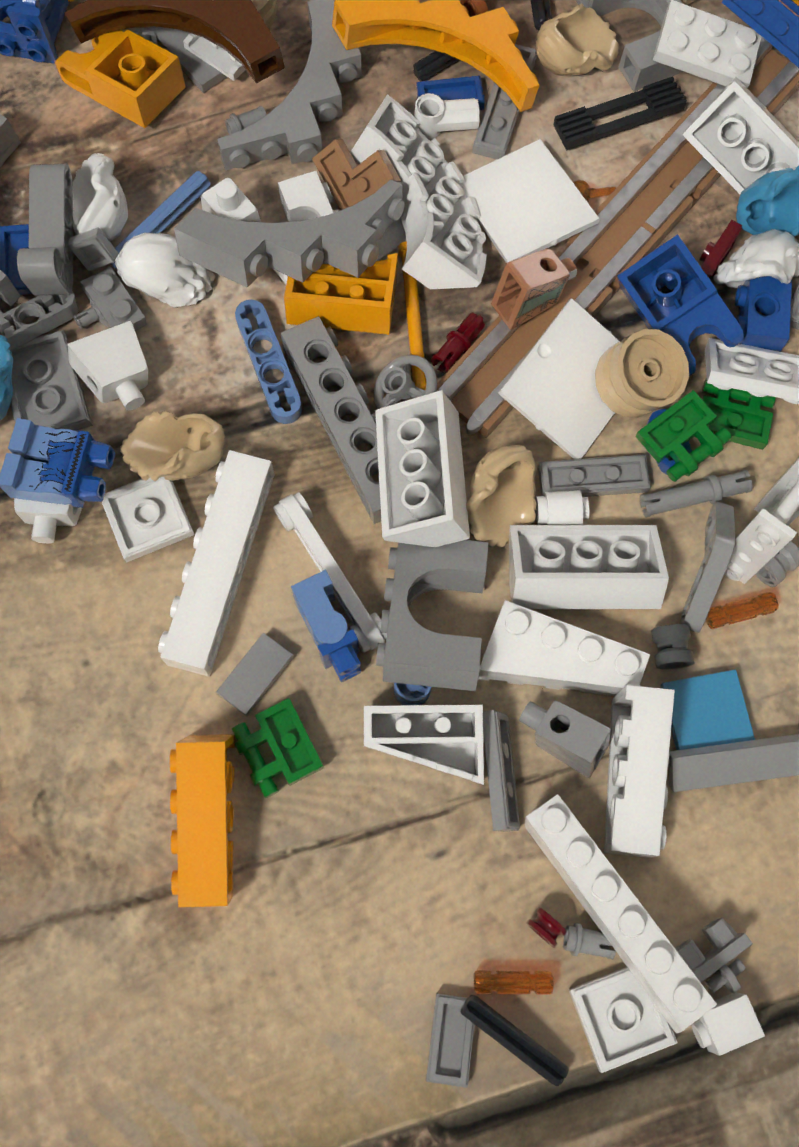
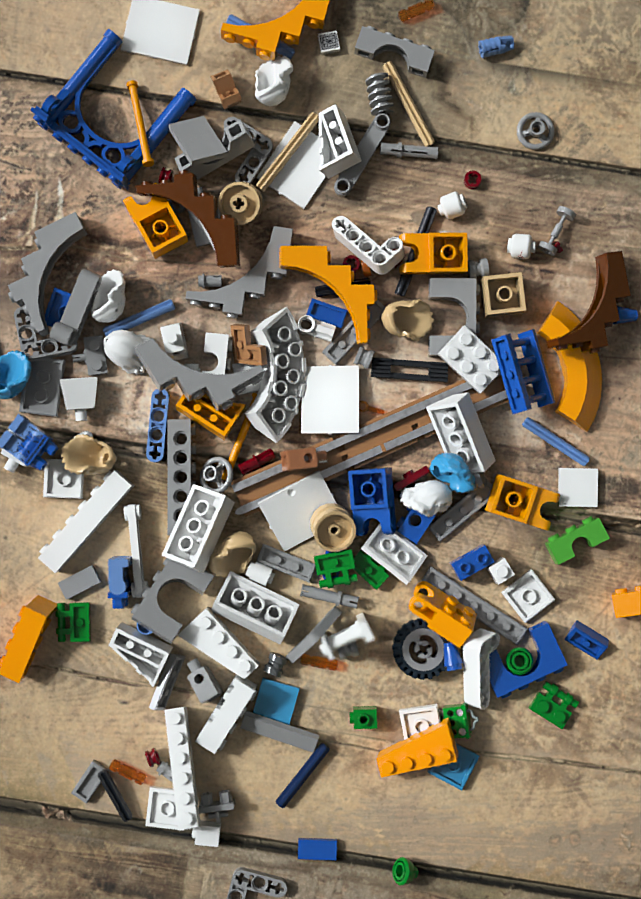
camera: 30 degrees right, 15 degrees up
light grey tile [68,227,119,271] -> none
none -> light grey wheel [354,346,375,369]

